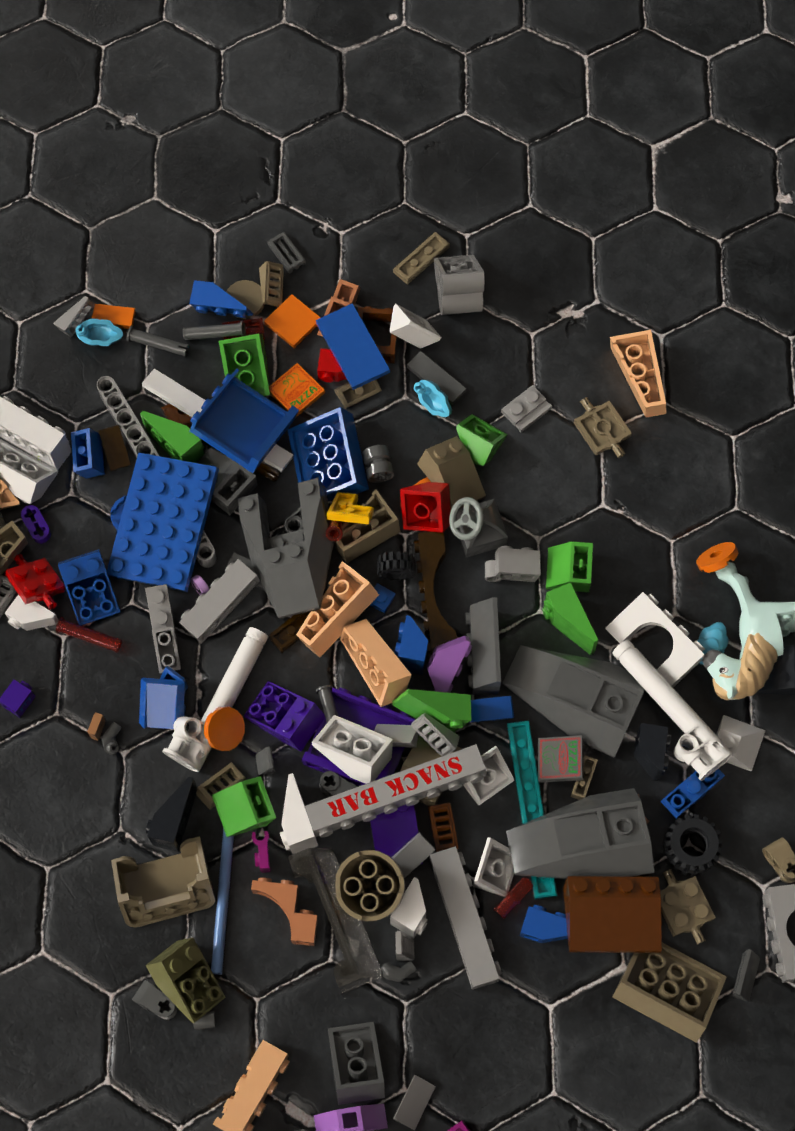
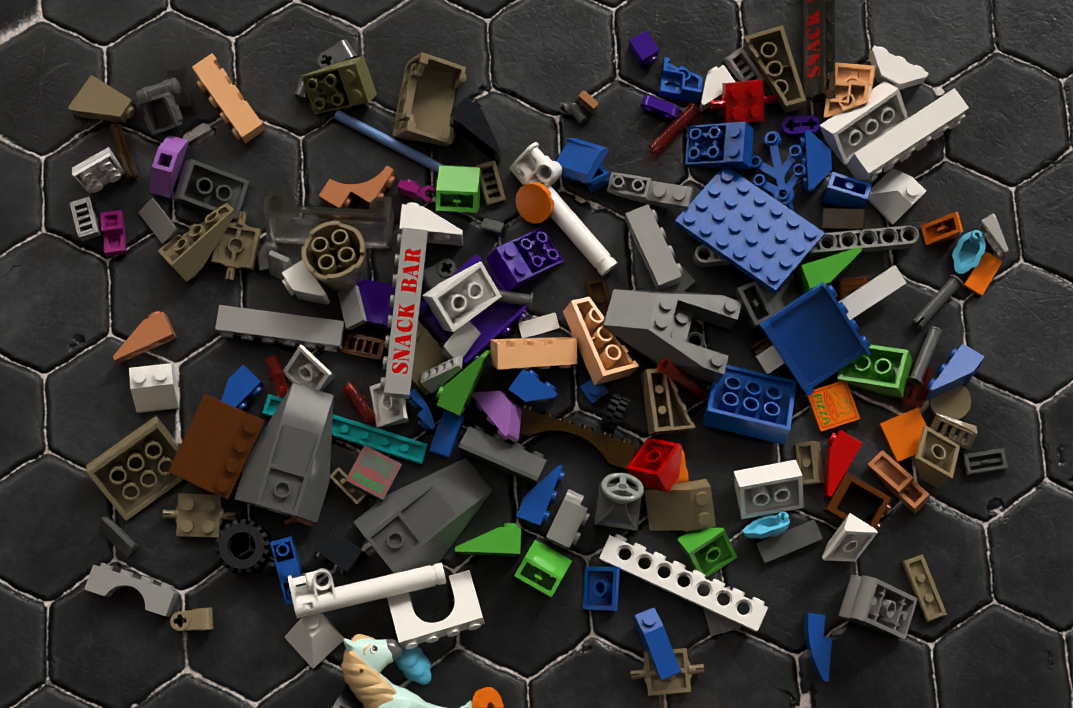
camera: 110 degrees right, 10 degrees up
lavender tile [190,575,209,595] -> none
blue tile [316,303,390,390] -> none
yellow tile [327,492,374,524] -> none
dark grey wheel [362,445,394,483] -> none
none -> nougat slope [113,311,177,364]
none -> white slope [129,363,180,413]
none -> dark tan wedge [158,203,237,282]
none -> dark tan plate [211,211,261,281]
none -> clear red pin [342,381,376,423]
none -> blue slope [409,388,436,432]
none -> blue slope [516,465,565,527]
none -> white sticker [518,312,560,338]
none -> blue slope [582,566,620,612]
none -> white brick [599,534,768,632]
none -> blue slope [634,608,681,681]
none -> dark purple beam [640,95,679,120]
none -> blue slope [659,57,703,103]
none -> white slope [734,460,804,519]
none -> blue plant [751,131,806,205]
none -> blue slope [799,130,832,195]
none -> blue slope [804,613,832,682]
none -> white slope [867,168,926,225]
none -> dark tan slope [915,426,960,489]
none -> orange slope [921,212,963,245]

